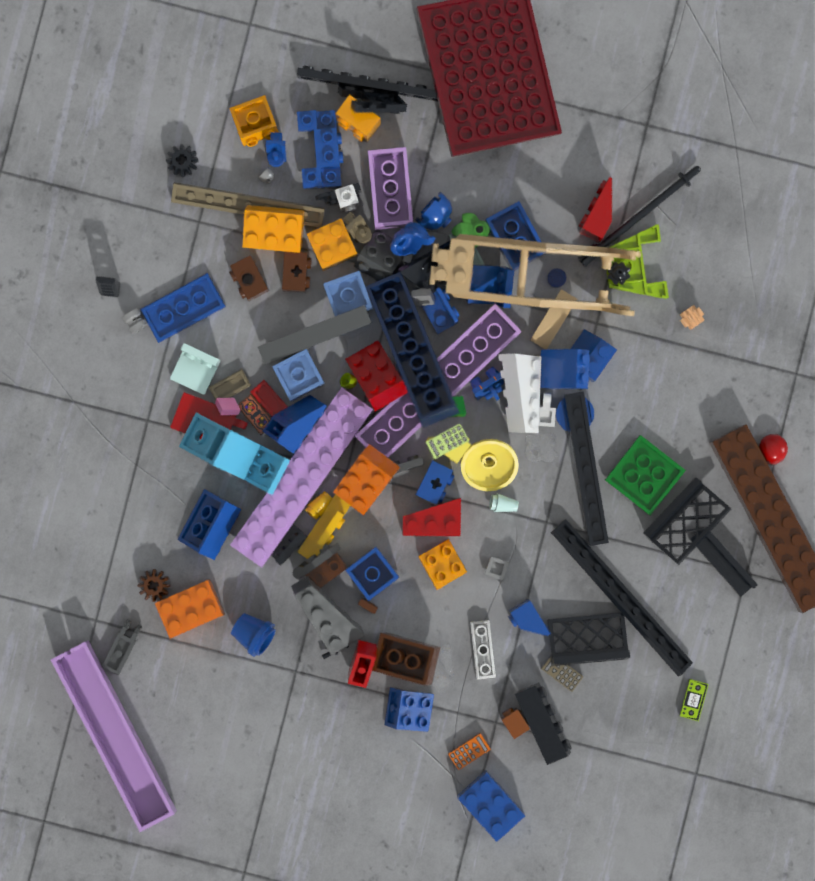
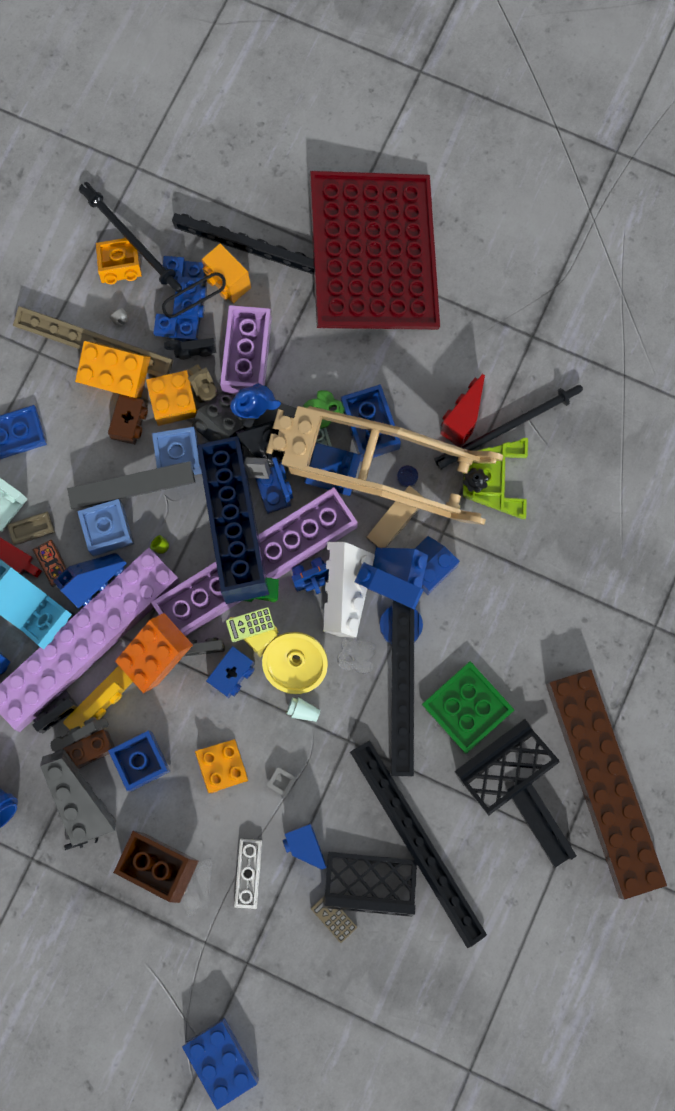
camera: 15 degrees right, 10 degrees down
black gear [166,144,199,177] -> none
bright pink tile [215,398,240,415] -> none
reddish brown brick [229,255,269,301] -> none
red tile [250,380,288,417] -> none
blue hips [266,132,287,167] -> none
yellow cone [305,491,332,520] -> none
white bracket [335,185,359,213] -> none
black wing [338,85,407,114] -> none
red brick [345,340,408,411] -> none
red brick [348,640,377,688] -> none
reddish brown tile [358,598,378,614] -> none
blue bracket [384,687,434,732] -> none
red wedge [403,498,461,536] -> none
blue cylinder [415,192,452,230] -> none
tile [448,733,491,770] -> none
dark orange brick [501,707,530,739] -> none
black brick [515,682,572,765] -> none
white plate [539,393,556,427] -> none
tile [679,679,709,721] -> none
light nougat gear [680,305,705,330] -> none
red hair [759,434,788,465] -> none
none -> black bar [79,182,182,292]
none -> black piece [162,272,226,318]
none -> blue slope [354,562,424,610]

